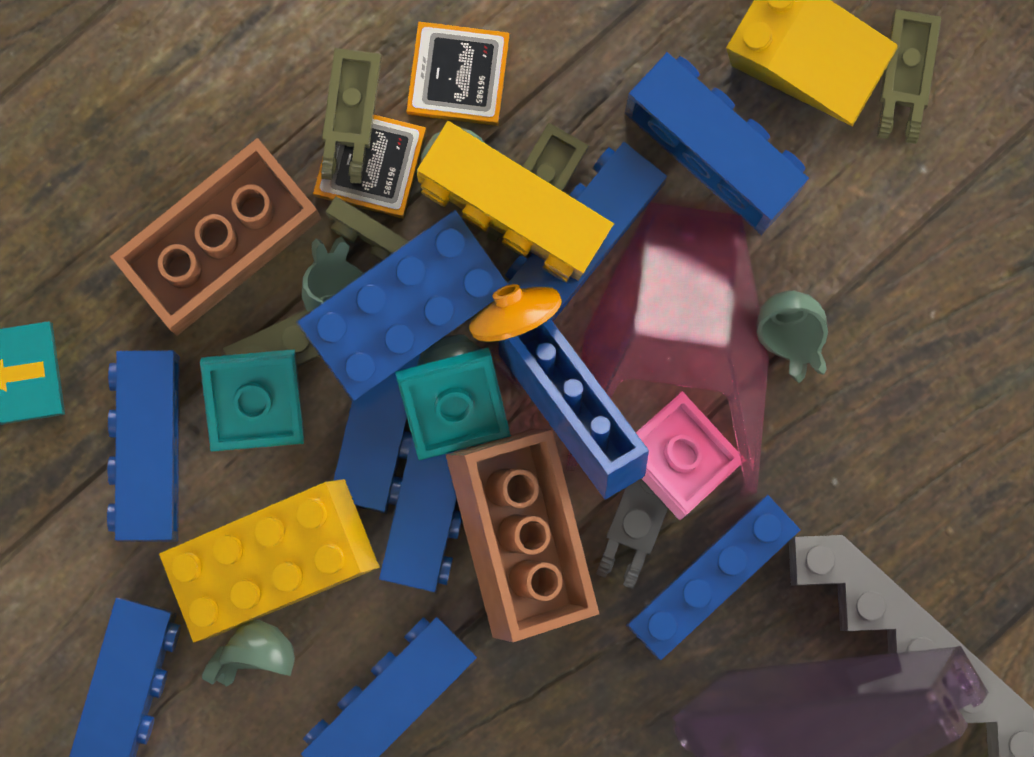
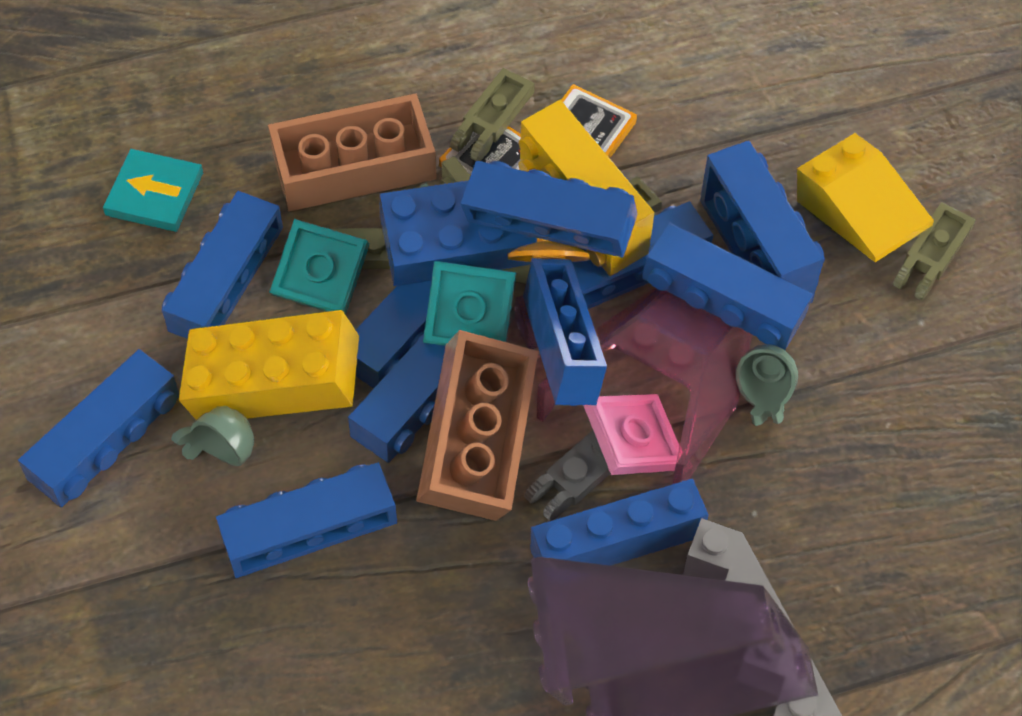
camera: 25 degrees right, 25 degrees down
none -> blue brick [460,160,638,258]
none -> blue brick [642,223,813,350]

